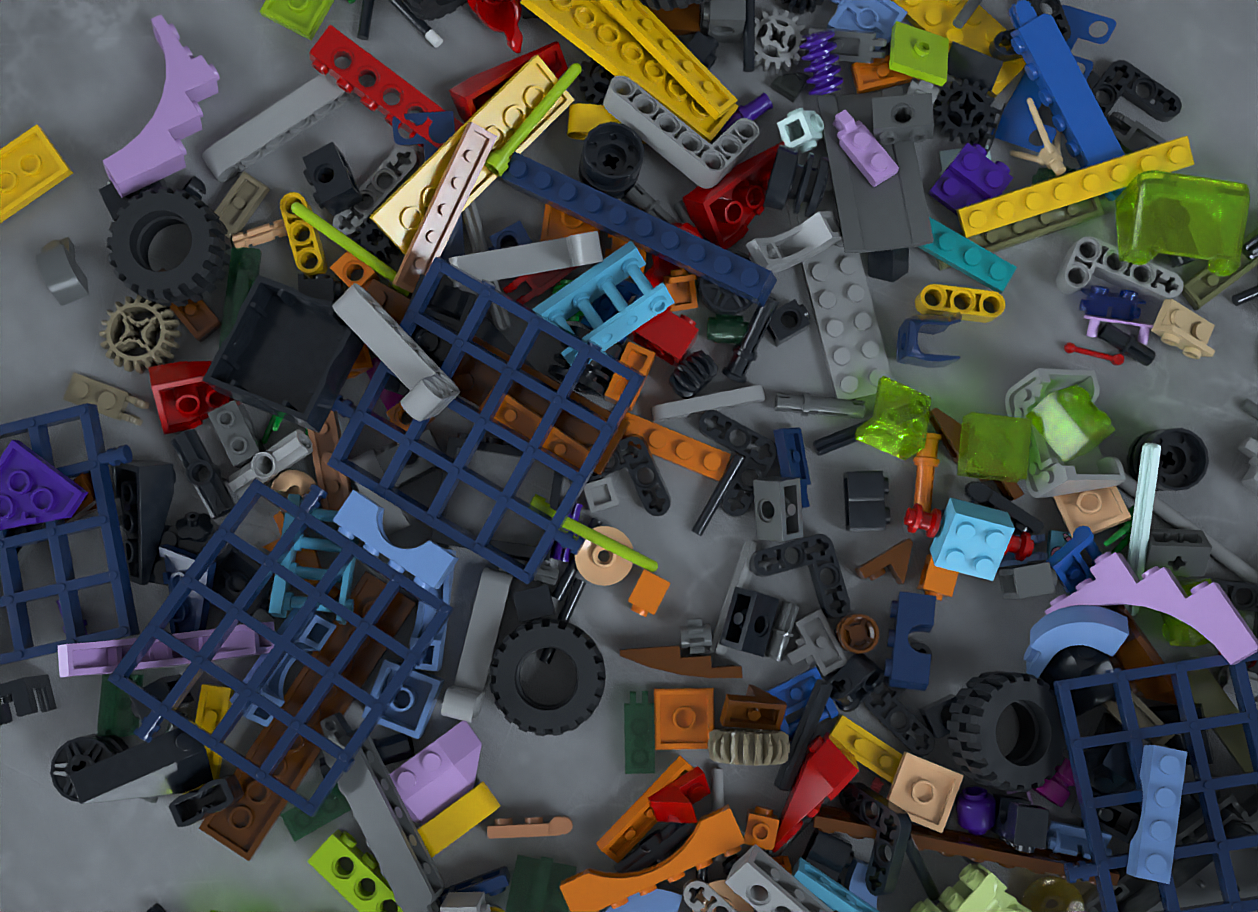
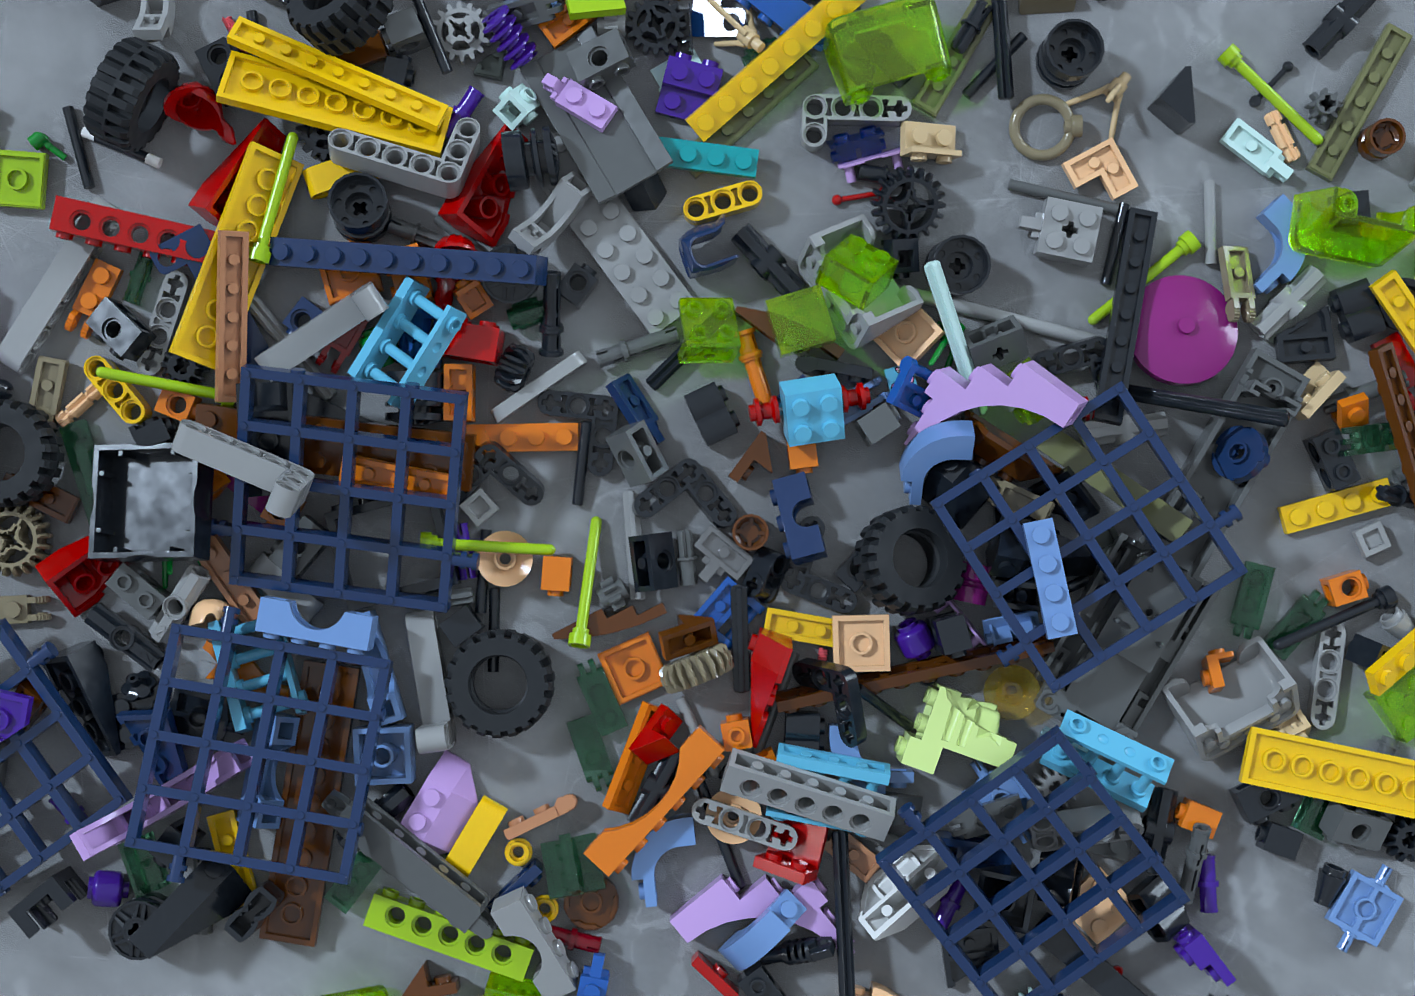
camera: 20 degrees left, 5 degrees up
none -> orange hinge [64,258,124,339]
none -> dark purple head [87,870,130,908]
none -> clear green pin [122,251,154,306]
none -> yellow plate [504,838,533,866]
none -> clear green hinge [566,713,614,792]
none -> lime piece [568,516,602,649]
none -> black piece [731,223,805,302]
none -> black gear [870,165,946,240]
none -> black brick [881,238,920,279]

